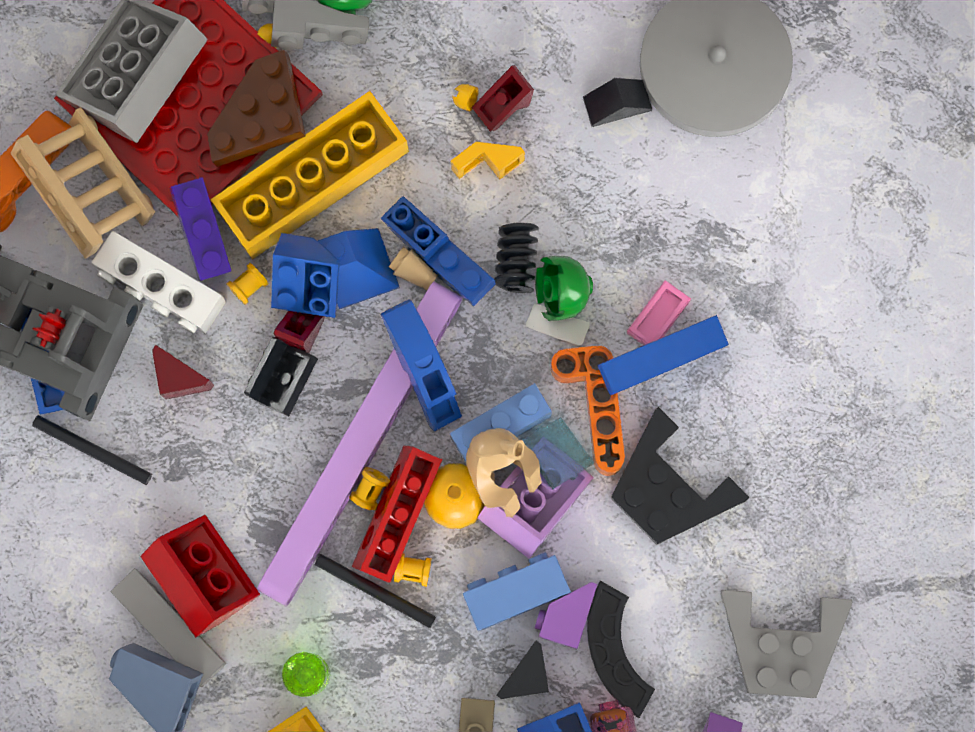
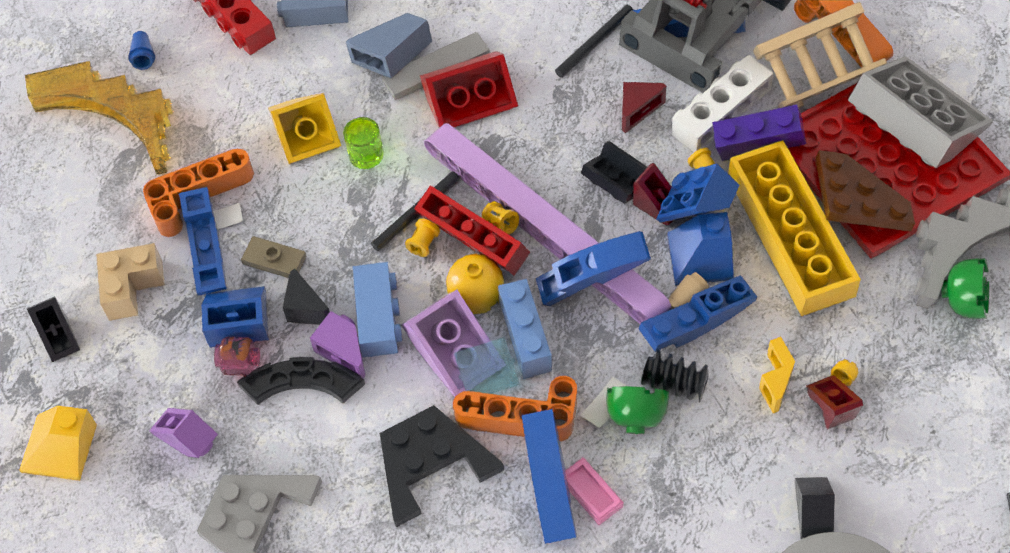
camera: 105 degrees right, 20 degrees down
tan piece [466,428,542,518] -> none

